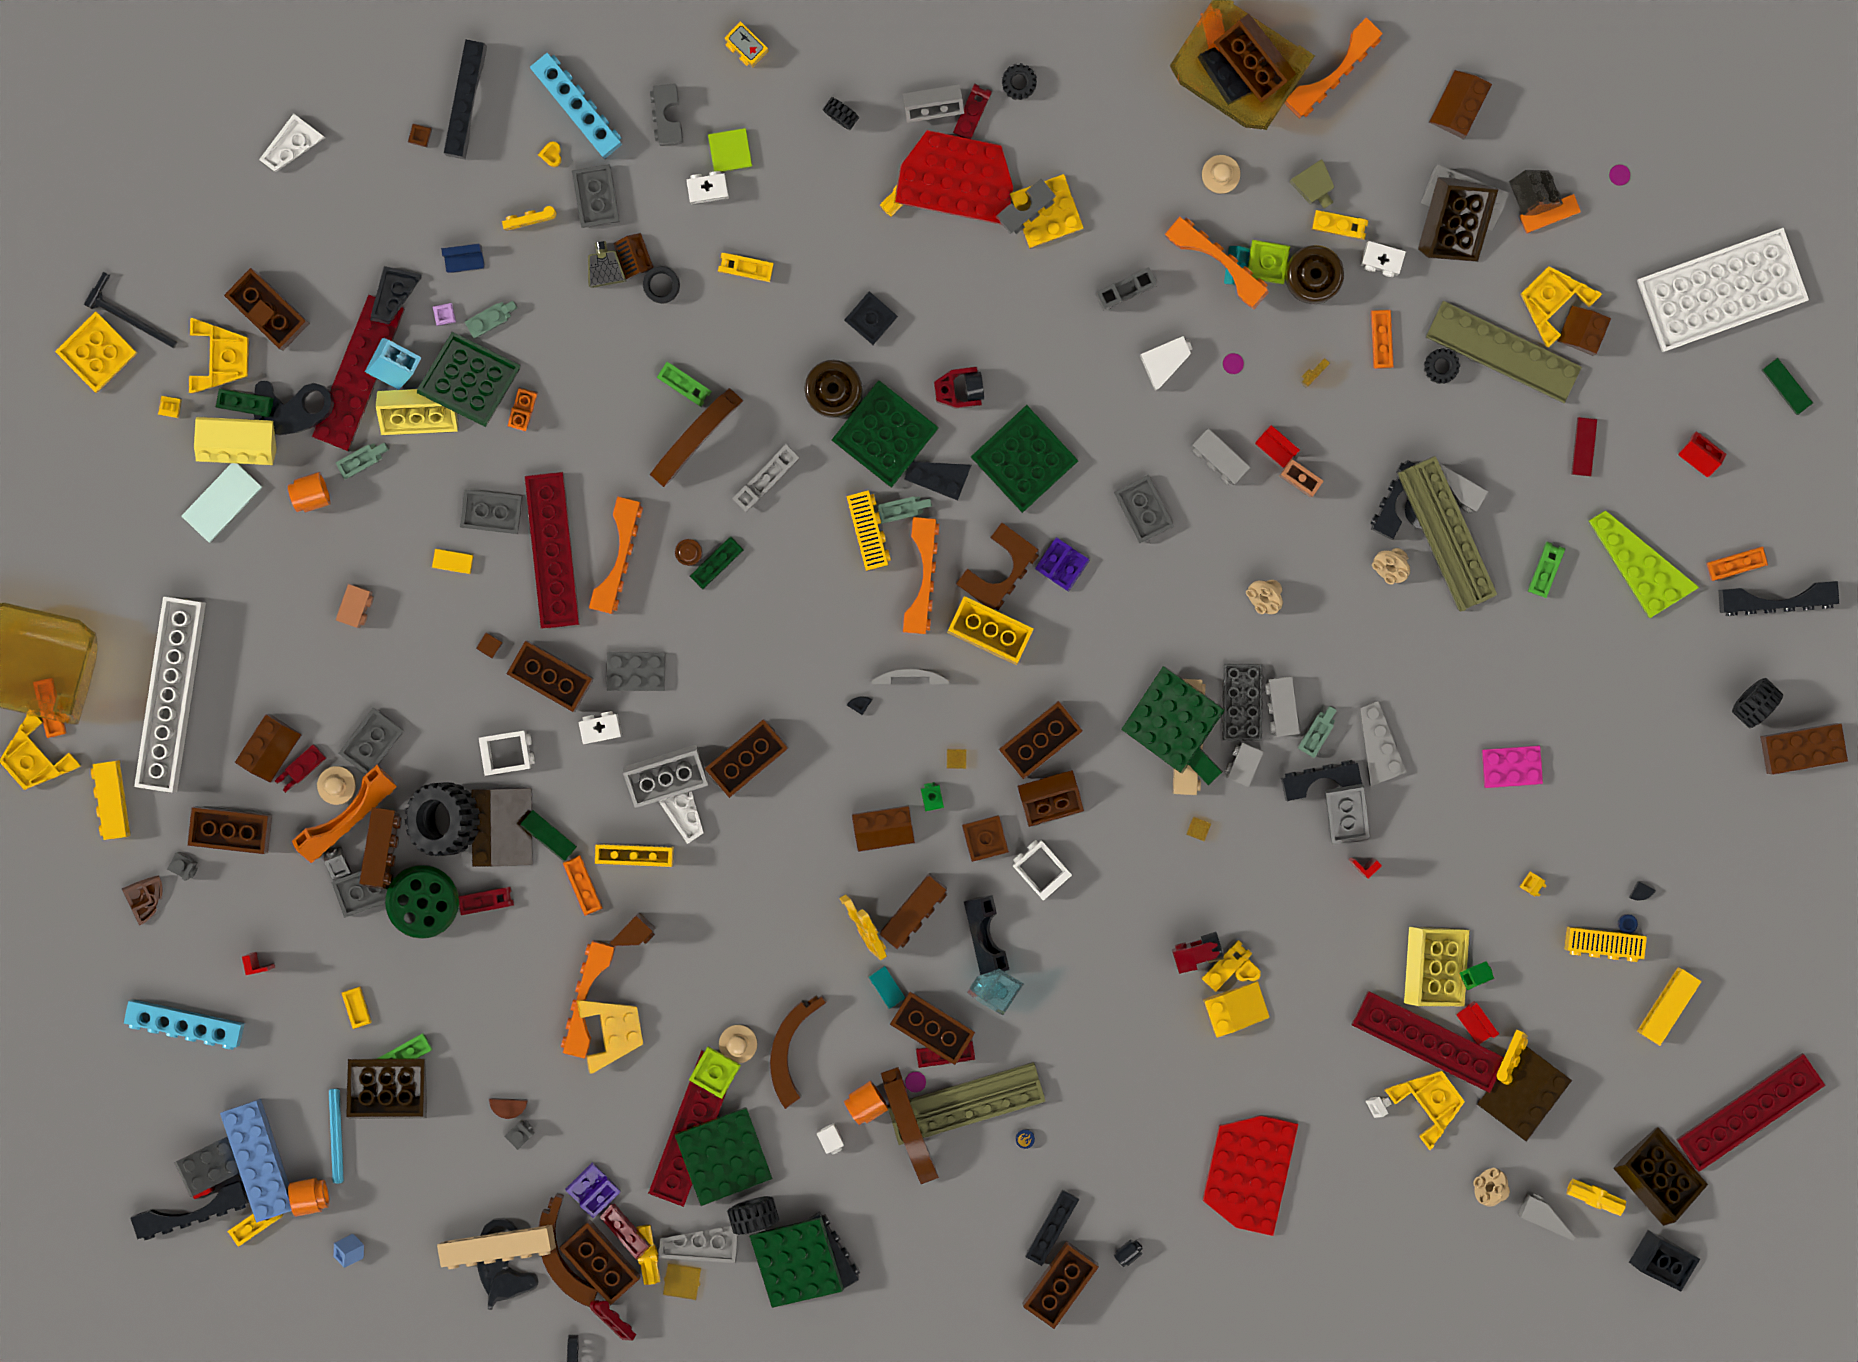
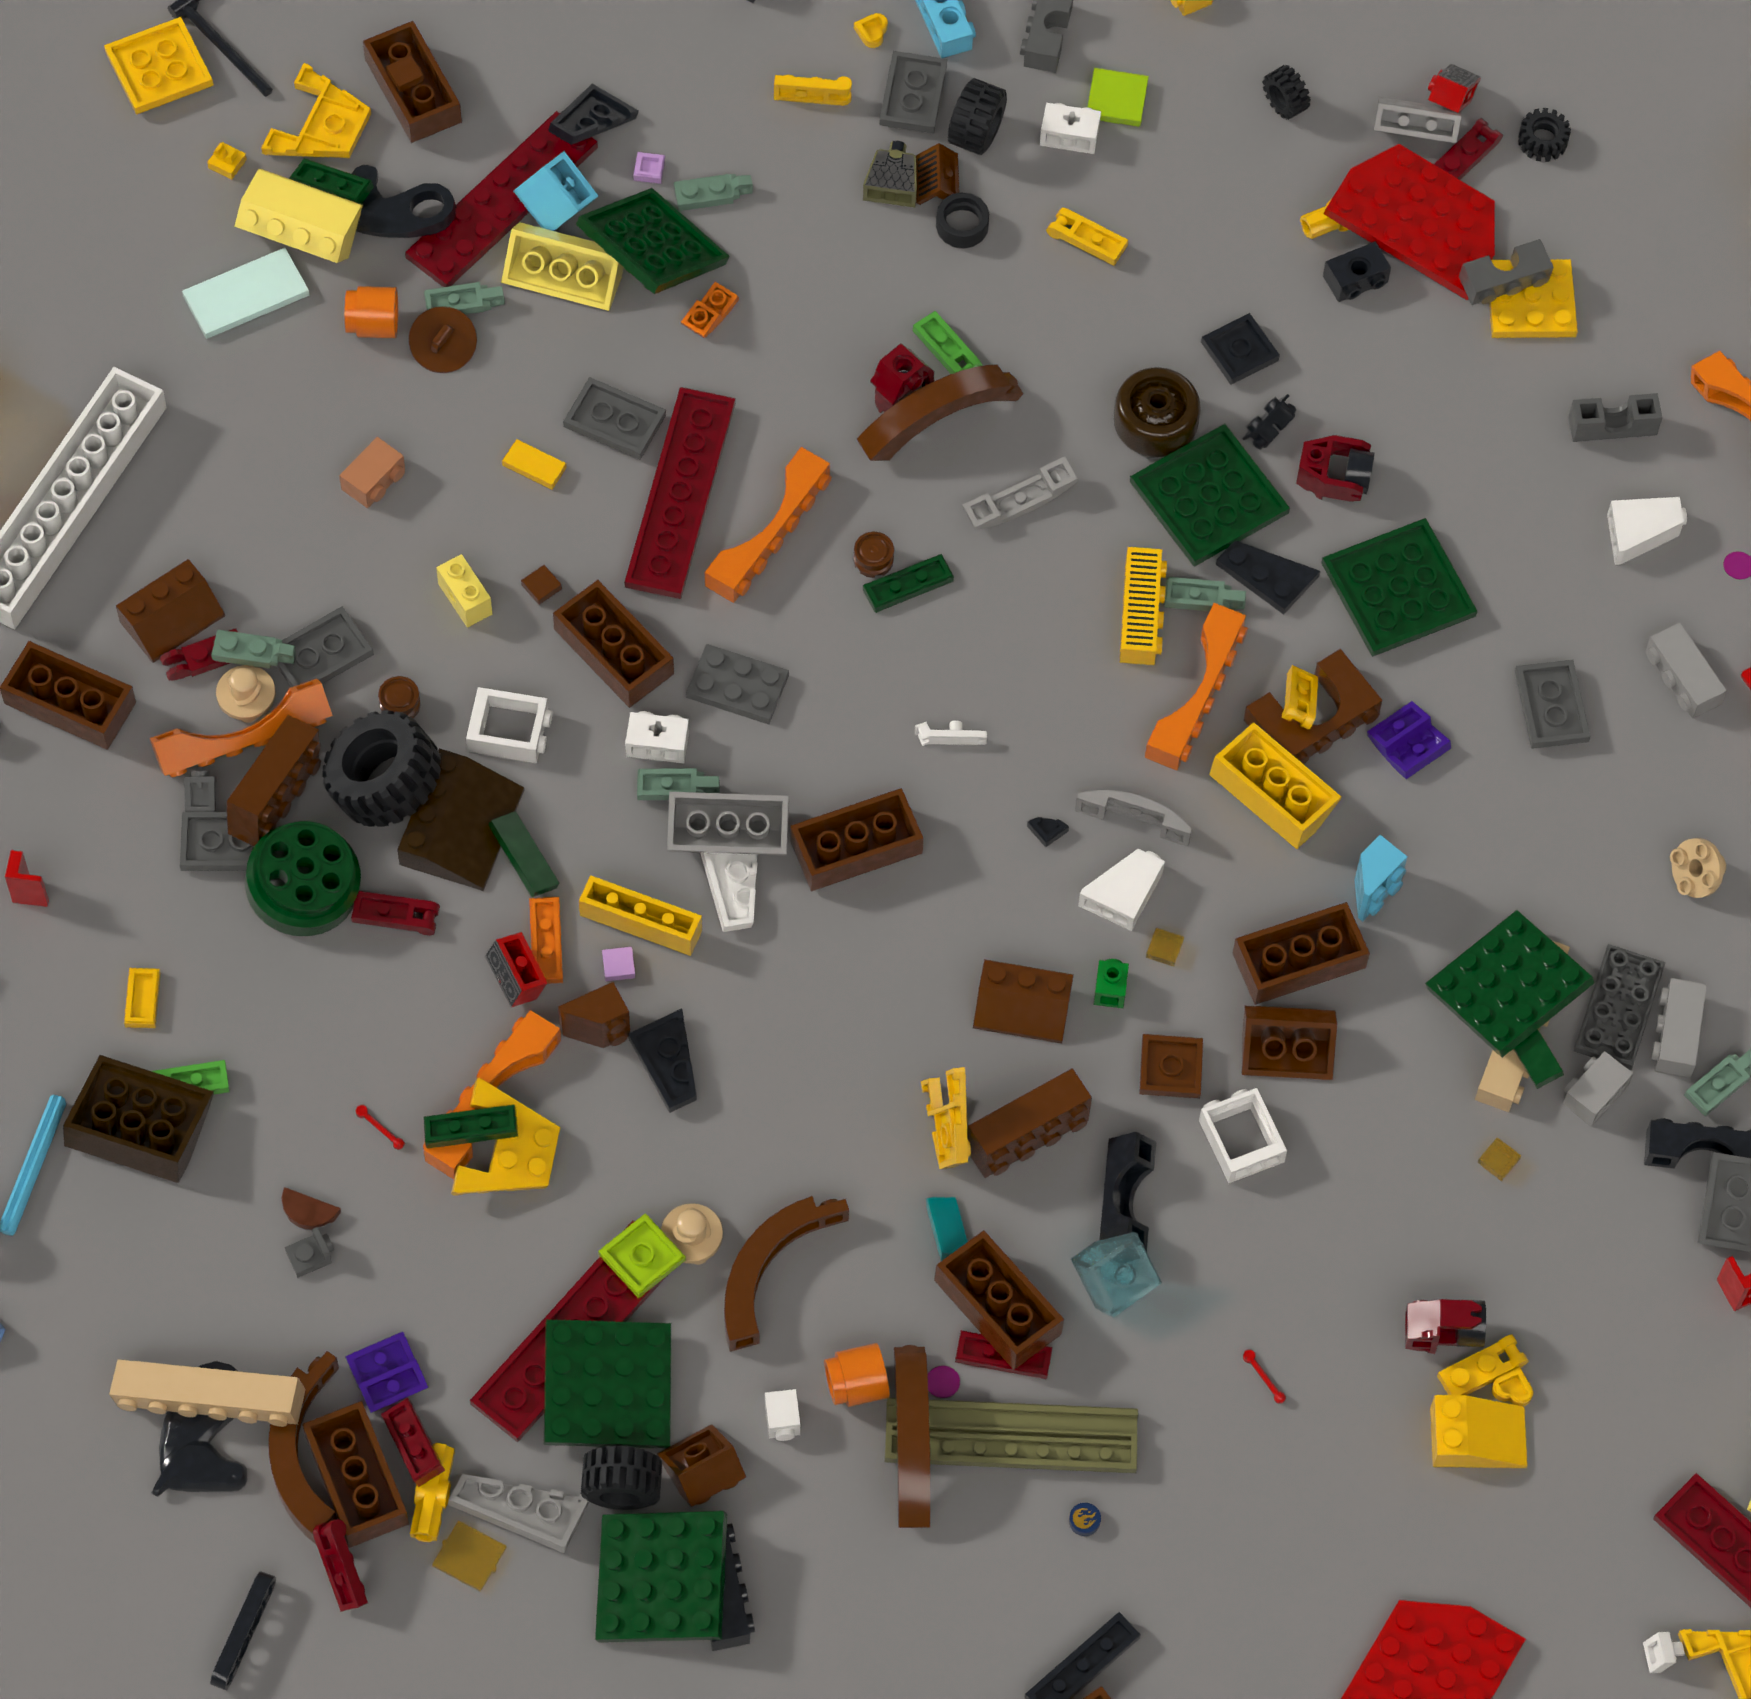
camera: 15 degrees right, 25 degrees down
dark blue panel [441,244,485,273] -> none
none -> sand green hinge [212,629,296,669]
none -> red hinge [355,1105,405,1150]
none -> reddish brown wheel [378,676,421,718]
none -> reddish brown shield [409,306,477,373]
none -> dark green tile [424,1104,518,1149]
none -> light yellow brick [436,554,492,628]
none -> red brick [485,932,547,1007]
none -> lavender tile [602,947,635,982]
none -> black wing [628,1008,697,1113]
none -> sand green hinge [637,768,720,800]
none -> reddish brown slope [657,1424,746,1507]
none -> dark red piece [870,343,935,413]
none -> white piece [915,721,987,746]
none -> black tyre [948,78,1007,155]
none -> white slope [1078,849,1165,931]
none -> black hinge [1242,394,1296,450]
none -> red hinge [1243,1350,1286,1404]
none -> yellow plate [1282,665,1318,730]
none -> black brick [1323,241,1391,302]
none -> medium azure slope [1354,835,1408,922]
none -> red brick [1428,64,1481,113]

